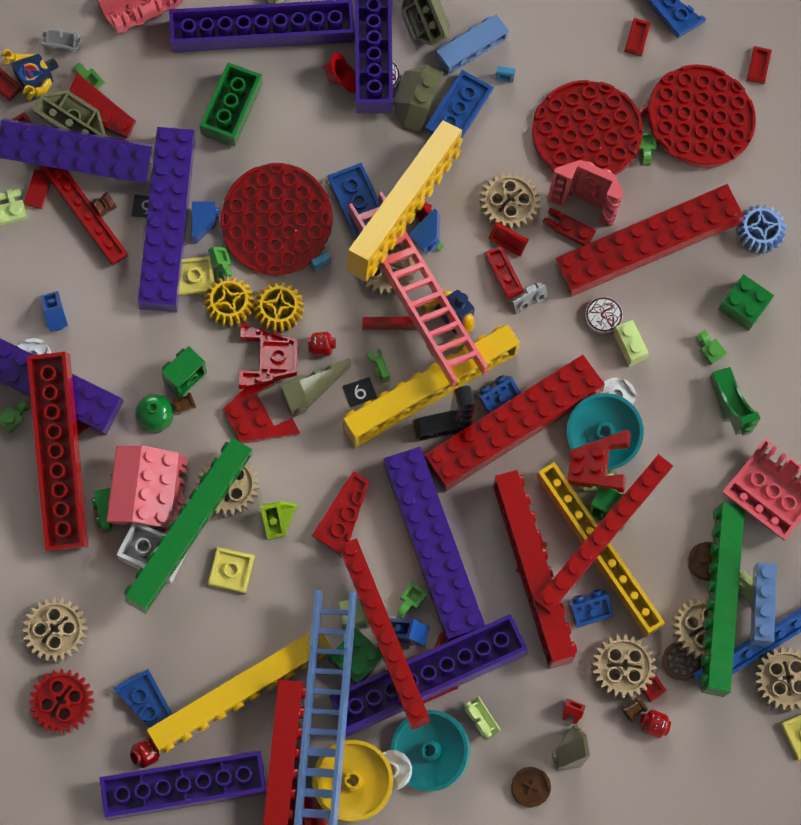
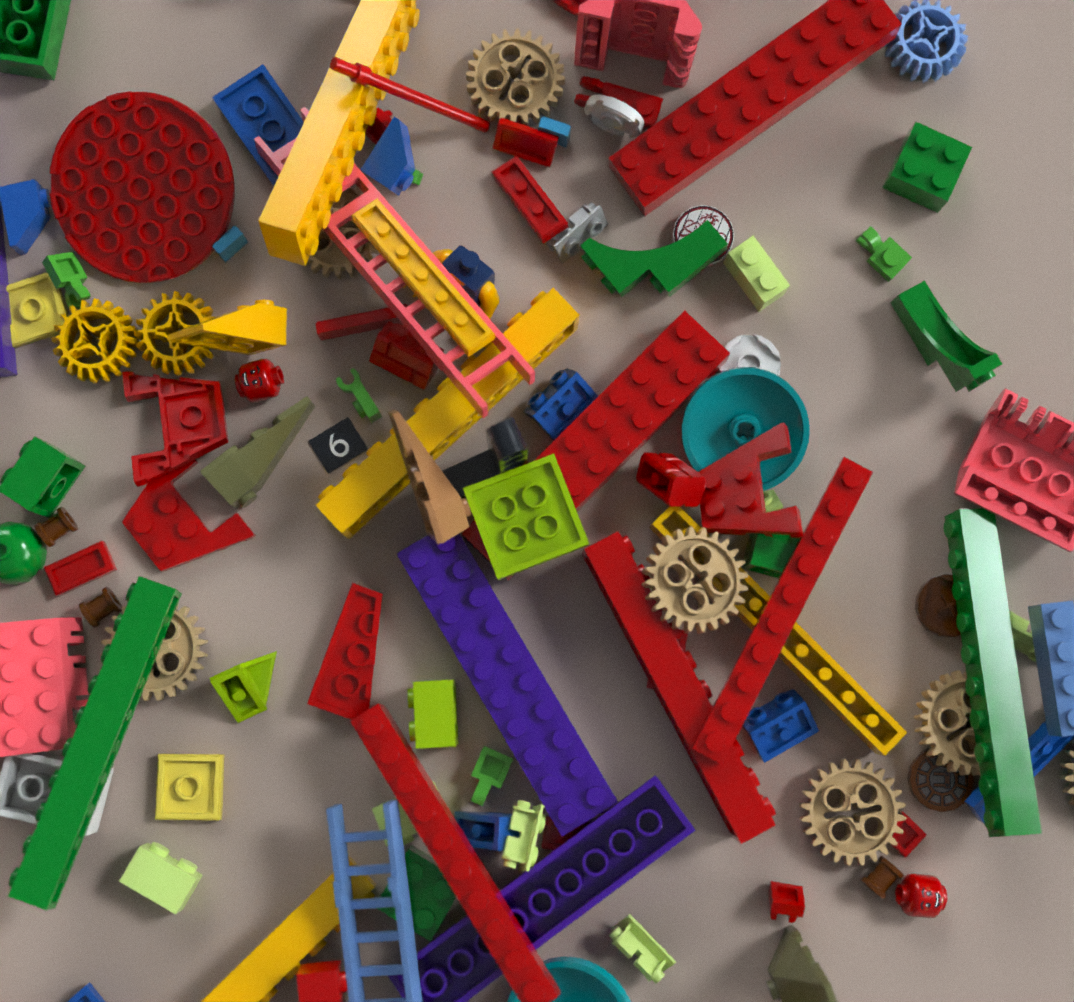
camera: 10 degrees left, 10 degrees up
none -> red tile [43,541,117,597]
none -> reddish brown bush [79,587,122,628]
none -> yellowish green brick [119,842,203,915]
none -> yellow slope [168,300,287,355]
none -> red bar [330,57,490,133]
none -> yellow tile [351,198,495,357]
none -> red brick [369,321,445,390]
none -> medium nougat wedge [388,410,471,544]
none -> lime brick [407,679,459,749]
none -> lime plate [463,454,589,580]
none -> yellowish green hinge [501,800,546,872]
none -> dark azure tile [538,117,571,148]
none -> green arch [580,220,728,297]
none -> white tile [584,95,645,138]
none -> red brick [636,452,706,507]
none -> tan gear [642,526,748,634]

